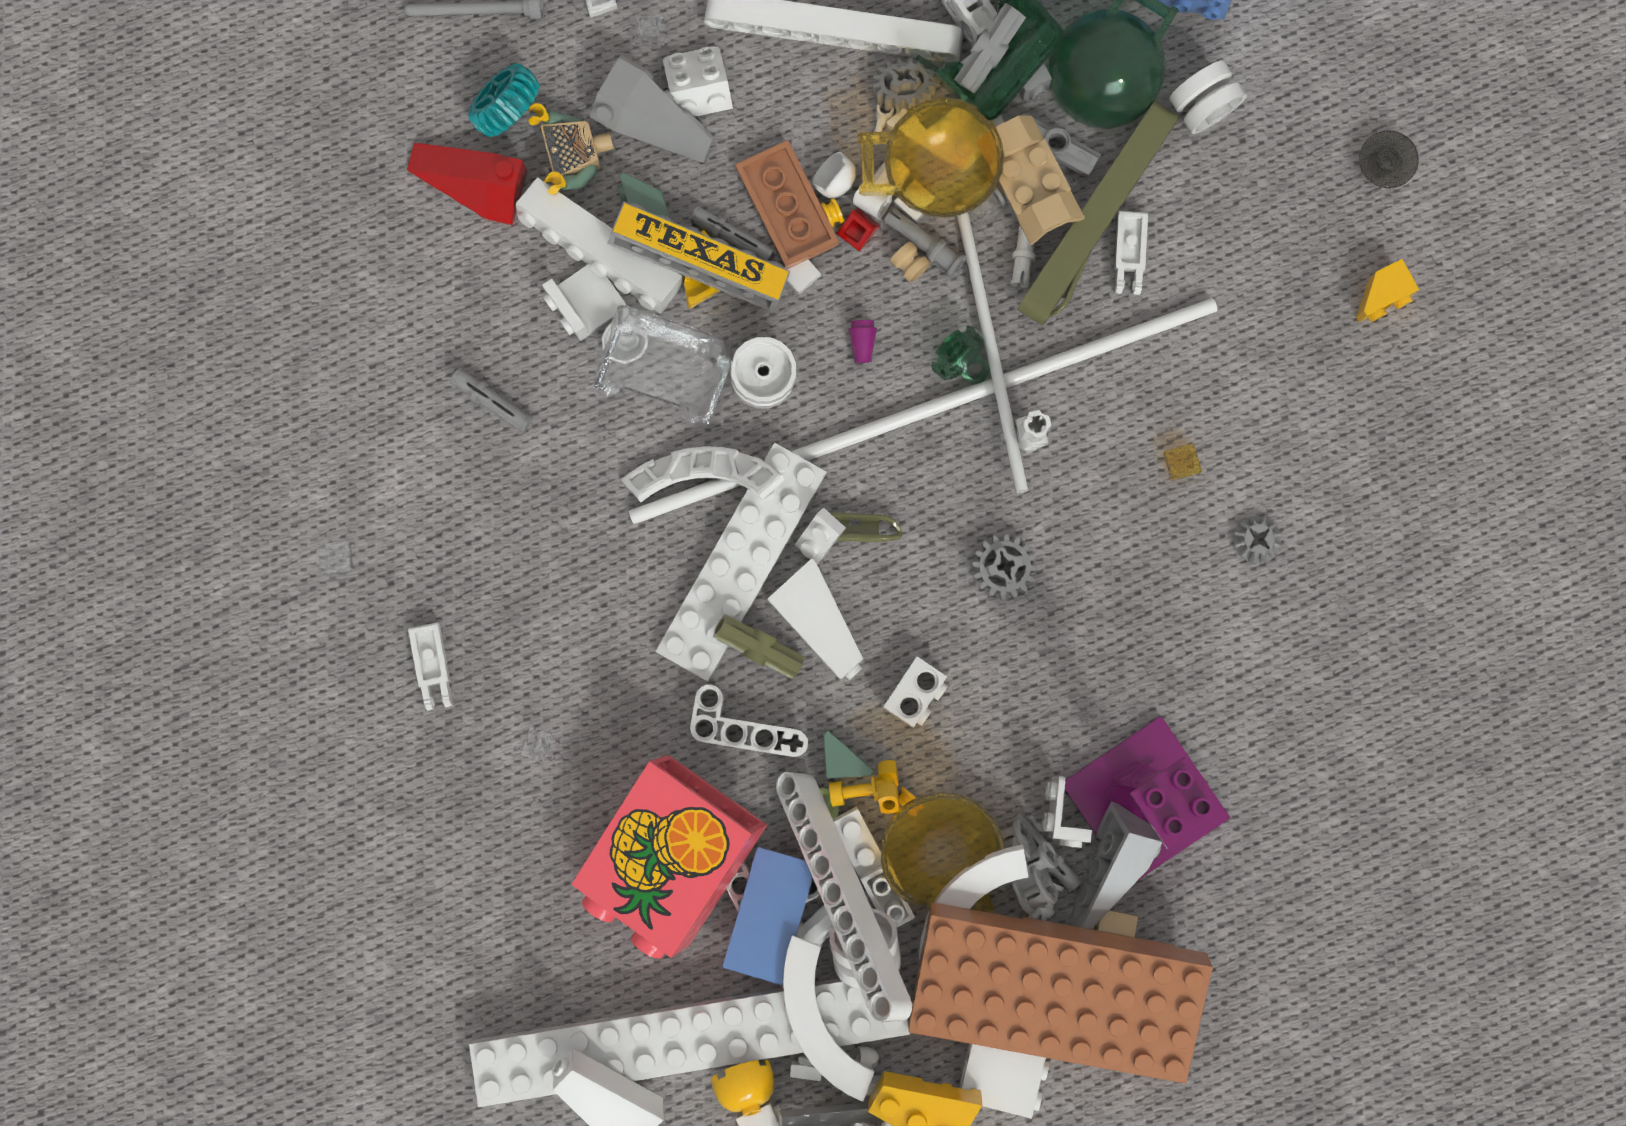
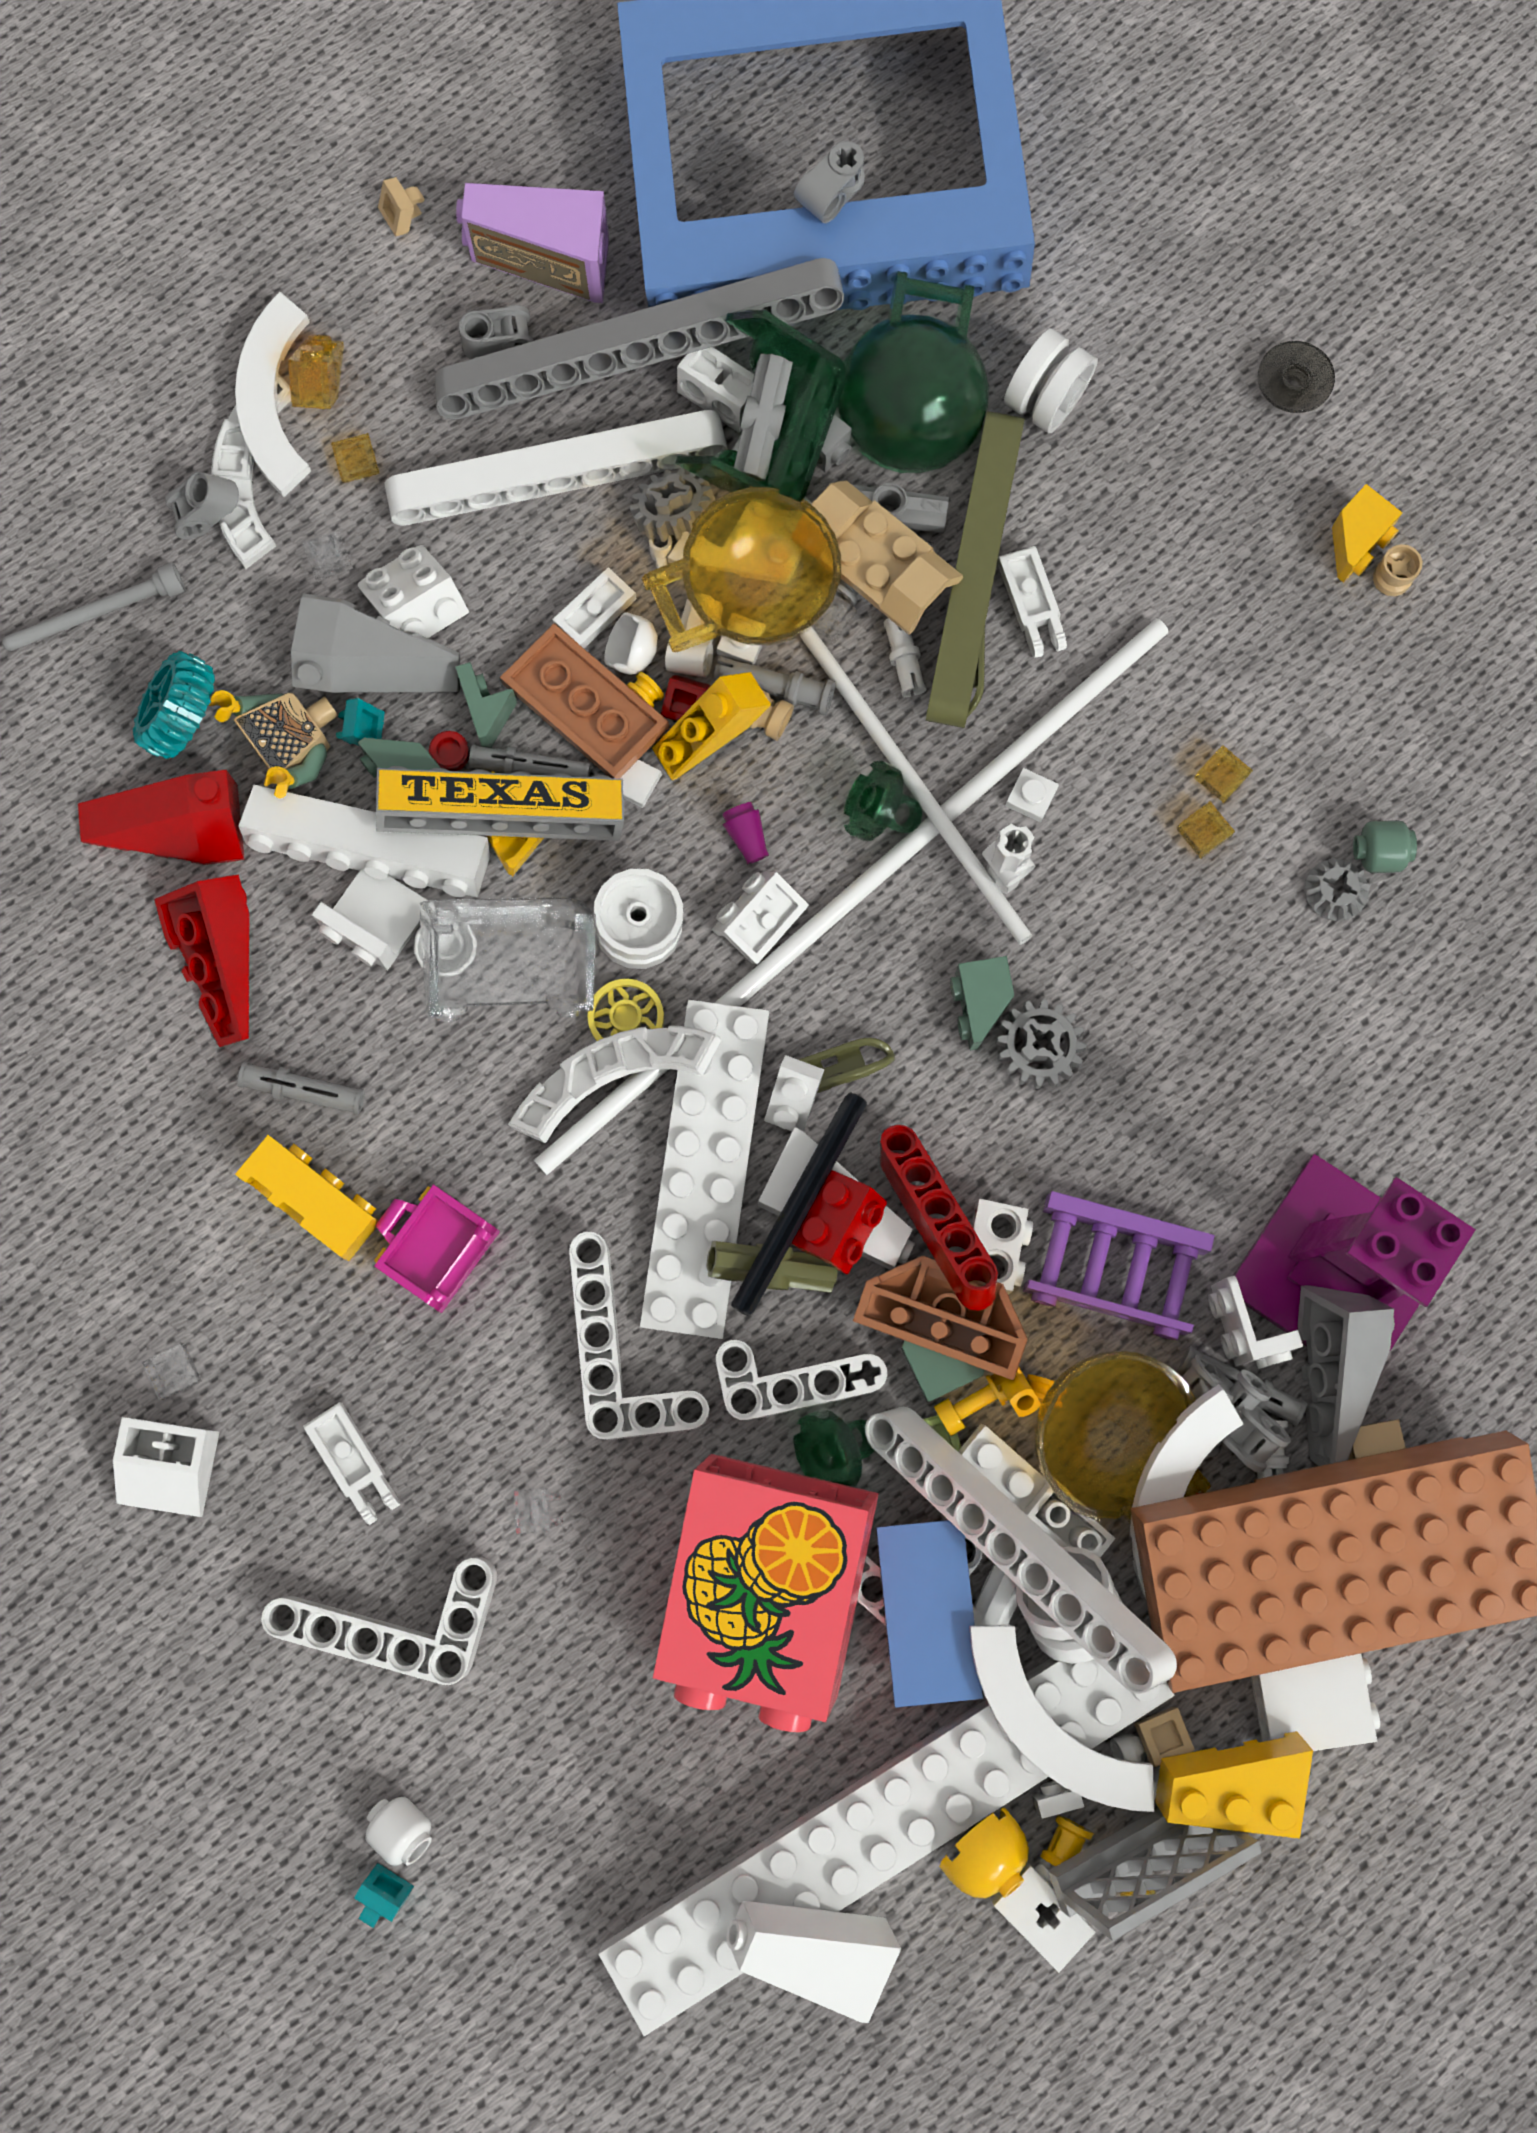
camera: 25 degrees left, 5 degrees down
none -> white slope [113,1417,219,1517]
none -> red wedge [154,874,249,1047]
none -> yellow wedge [235,1135,378,1261]
none -> white beam [261,1557,497,1685]
none -> teal tile [336,698,385,747]
none -> teal tile [354,1863,414,1928]
none -> white head [365,1797,432,1866]
none -> dark pink piece [374,1184,500,1313]
none -> red tile [429,731,470,771]
none -> sand green slope [456,662,517,748]
none -> white plate [552,567,637,648]
none -> white beam [569,1232,710,1440]
none -> light yellow wheel [588,979,664,1041]
none -> yellow slope [652,672,771,780]
none -> white bracket [712,871,809,965]
none -> black axle [731,1092,867,1316]
none -> red bracket [791,1170,887,1274]
none -> clear green tile [793,1409,874,1487]
none -> nougat wedge [853,1255,1028,1380]
none -> red beam [880,1125,998,1311]
none -> sand green slope [950,956,1014,1051]
none -> white plate [1005,768,1059,823]
none -> medium lavender fence [1023,1191,1215,1340]
none -> yellow bush [1040,1815,1094,1866]
none -> tan tile [1134,1707,1195,1767]
none -> clear yellow plate [1194,745,1253,803]
none -> sand green head [1353,820,1417,873]
none -> tan wheel [1373,544,1423,596]

